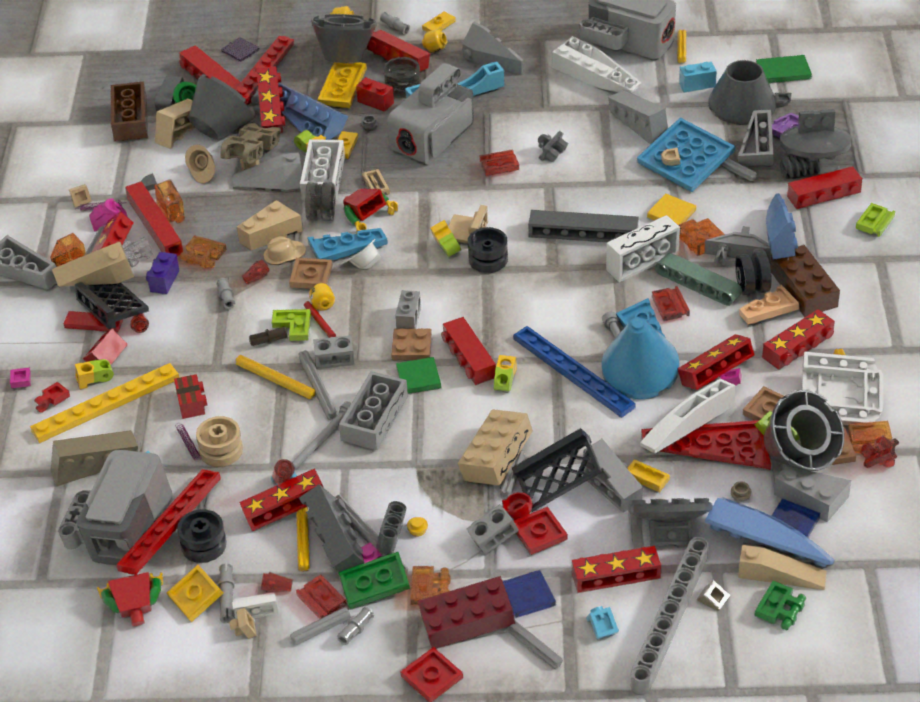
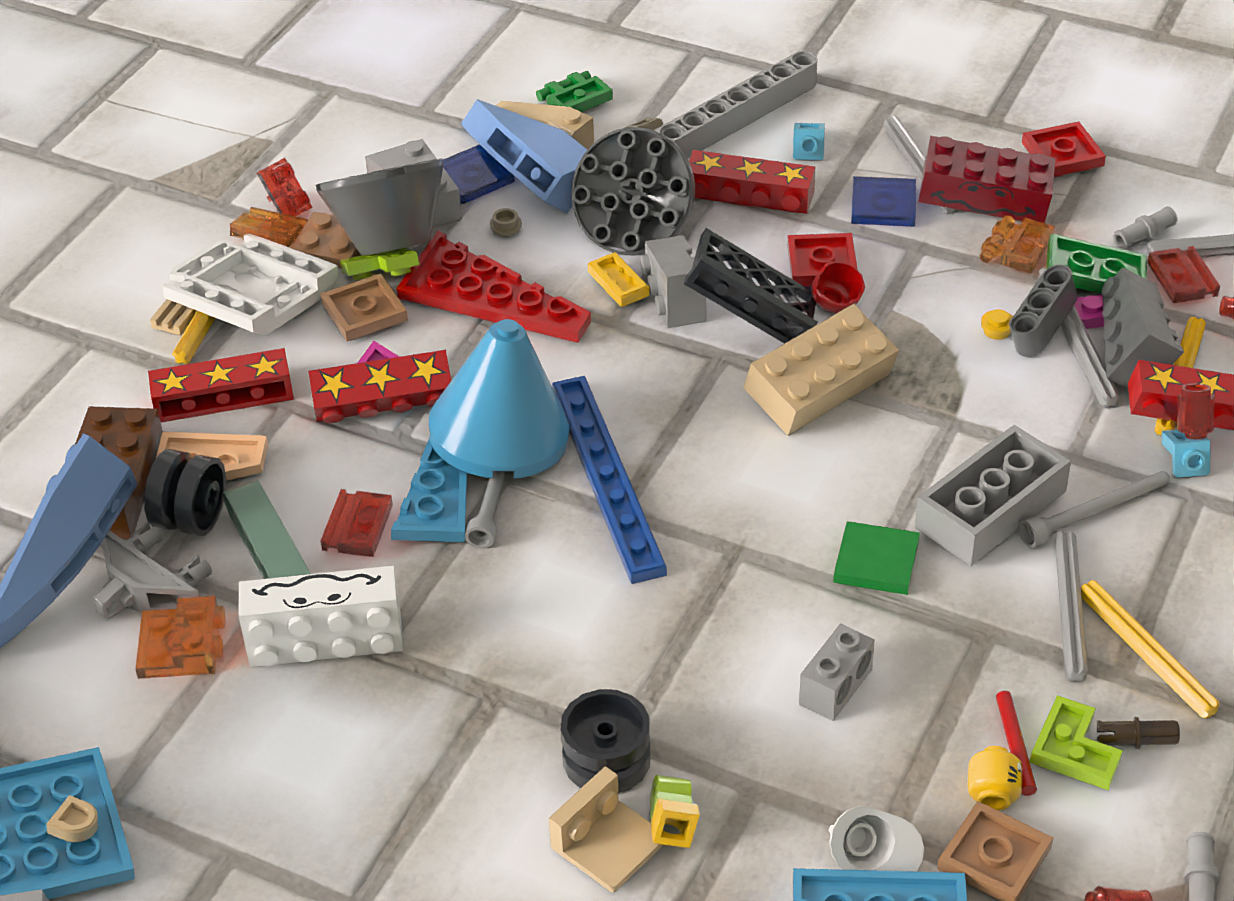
camera: 155 degrees left, 0 degrees up
light grey brick [313,335,355,369] -> none
medium nougat plate [391,328,432,360] -> none
red brick [441,317,496,385] -> none
light grey brick [466,504,519,555] -> none
lime leg [494,355,517,391] -> none
dark grey brick [528,210,639,242] -> none
white wedge [640,379,735,453] -> none
yellow tile [647,193,696,227] -> none

